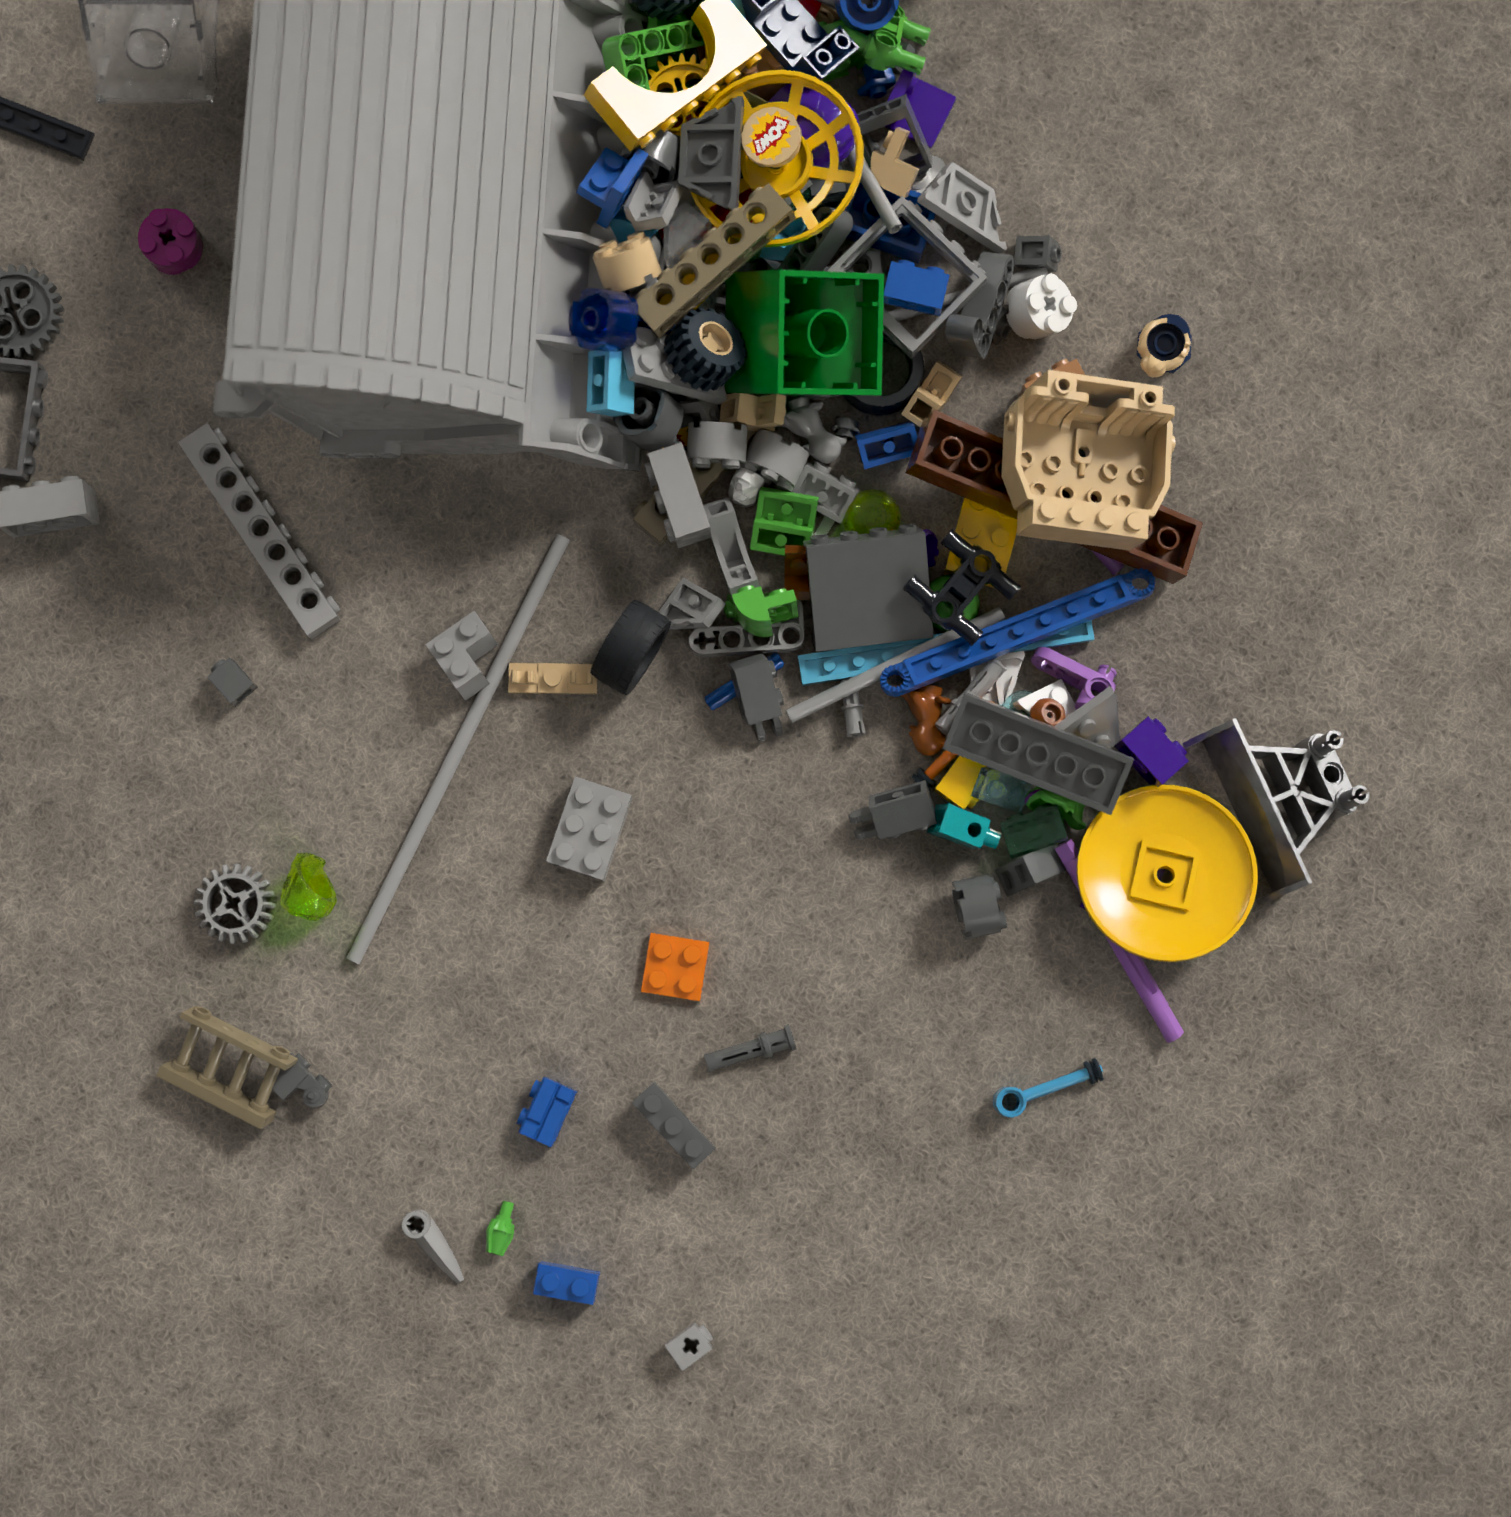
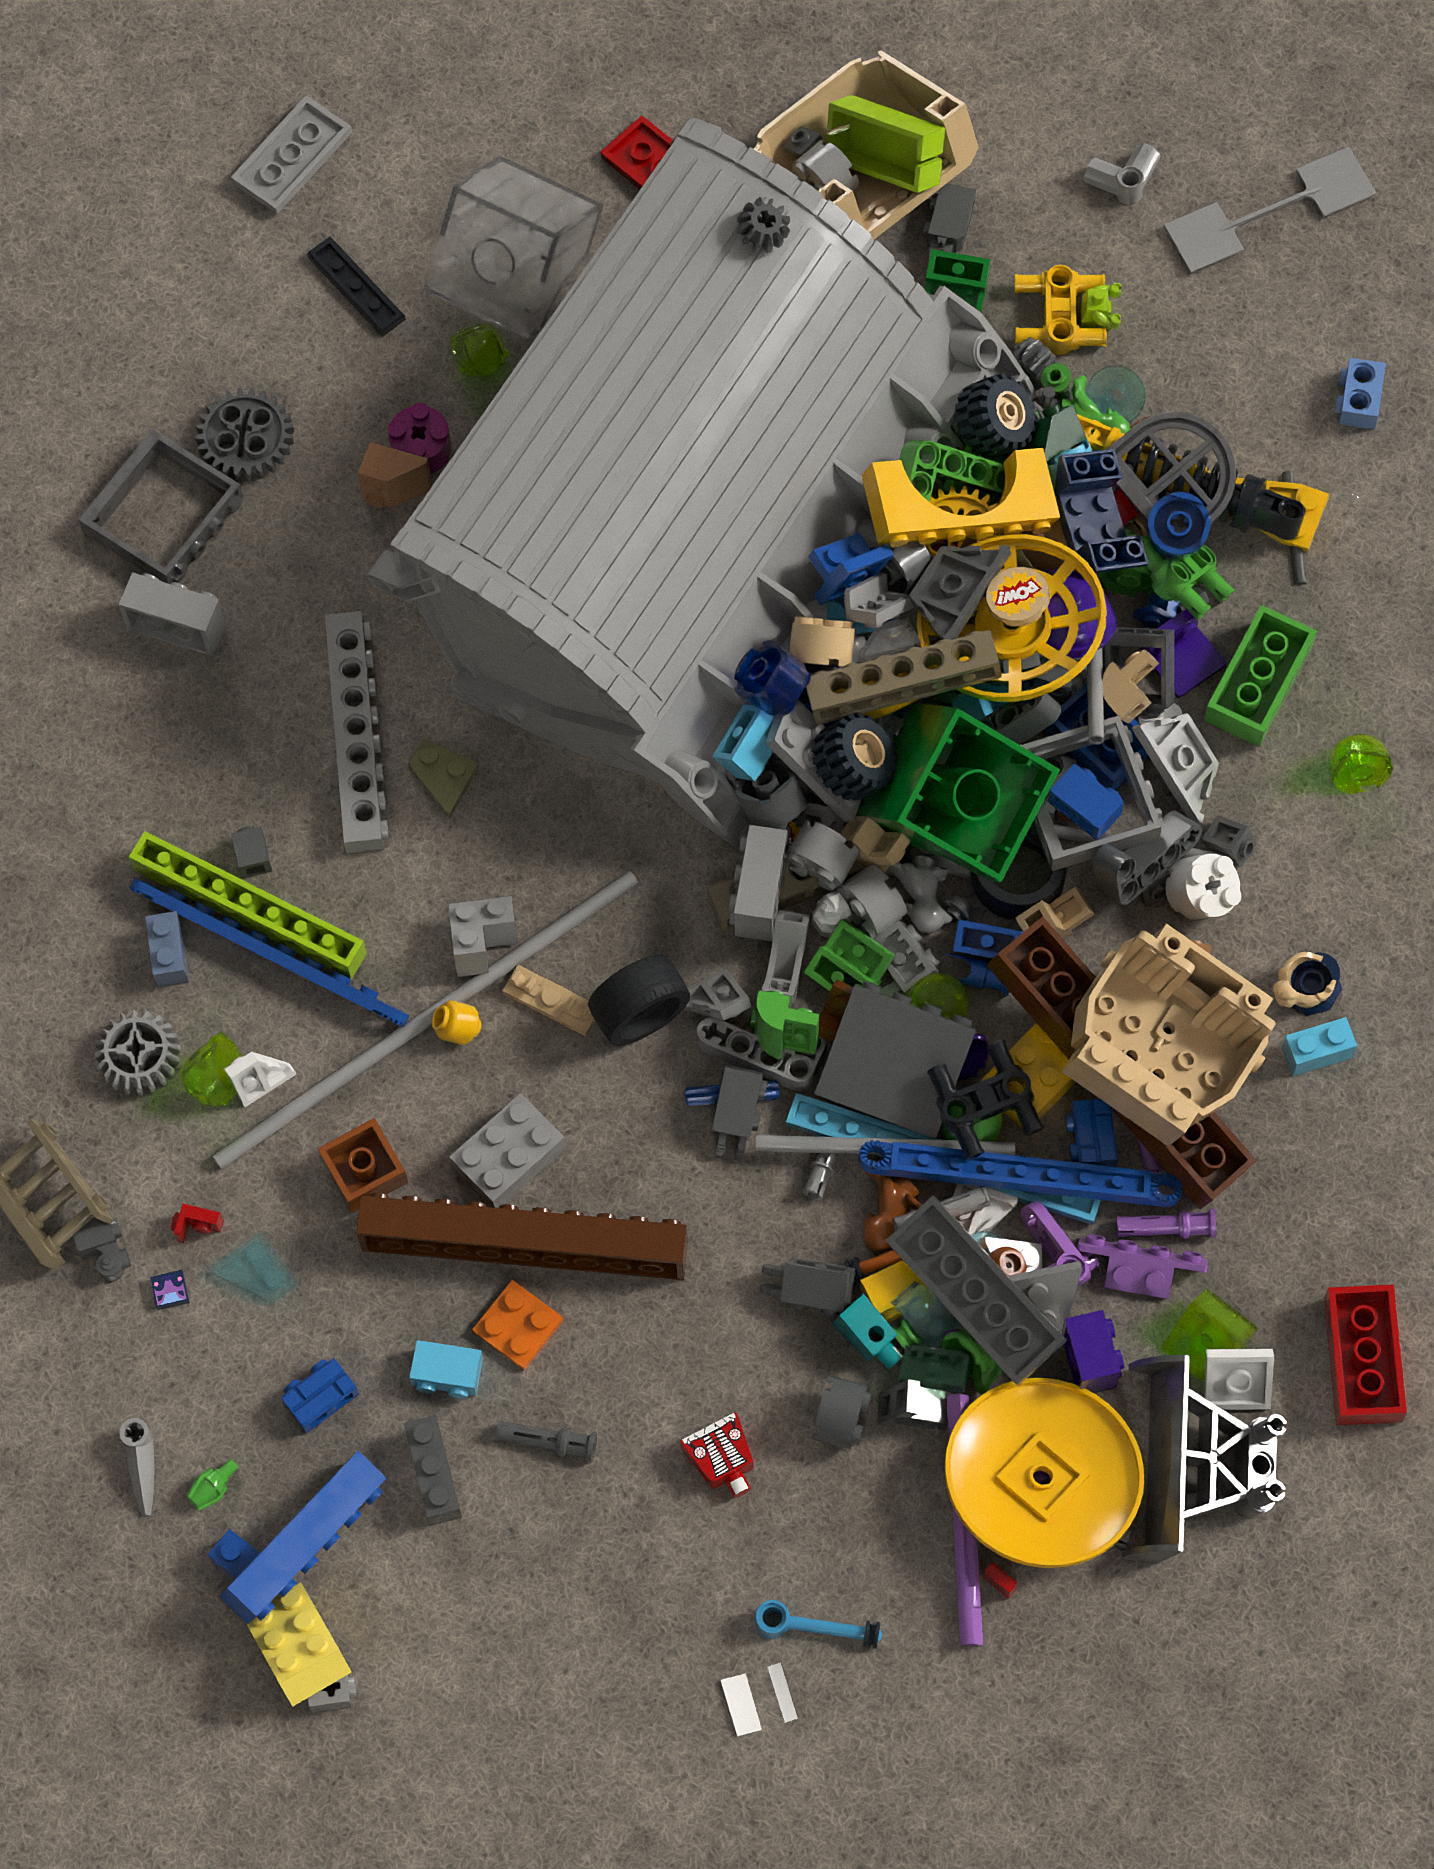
camera: 30 degrees right, 15 degrees down
none -> lime brick [129,831,367,980]
none -> blue plate [129,877,410,1027]
none -> sand blue brick [145,911,189,987]
none -> tile [150,1270,190,1310]
none -> red bracket [171,1203,224,1243]
none -> clear light blue wing [210,1232,299,1304]
none -> blue brick [219,1451,387,1624]
none -> white wing [225,1052,296,1107]
none -> light yellow brick [246,1582,352,1707]
none -> dark orange brick [318,1118,408,1213]
none -> reddish brown brick [356,1193,688,1280]
none -> medium nougat slope [358,442,432,508]
none -> olive wing [408,738,479,817]
none -> medium azure brick [409,1340,483,1399]
none -> yellow head [432,1000,482,1045]
none -> clear neon green helmet [449,323,510,377]
none -> torso [680,1412,754,1498]
none -> white sticker [720,1662,798,1736]
none -> bright green bush [892,1319,922,1352]
none -> blue piece [940,953,1010,996]
none -> red tile [983,1562,1017,1599]
none -> blue brick [1065,1099,1118,1167]
none -> medium lavender bracket [1077,1234,1208,1299]
none -> medium lavender pin [1117,1209,1216,1239]
none -> clear neon green slope [1160,1288,1259,1383]
none -> bright green brick [1204,605,1317,747]
none -> white plate [1204,1349,1274,1410]
none -> medium azure brick [1282,1017,1357,1076]
none -> red brick [1324,1284,1407,1426]
none -> clear neon green cylinder [1328,733,1393,794]

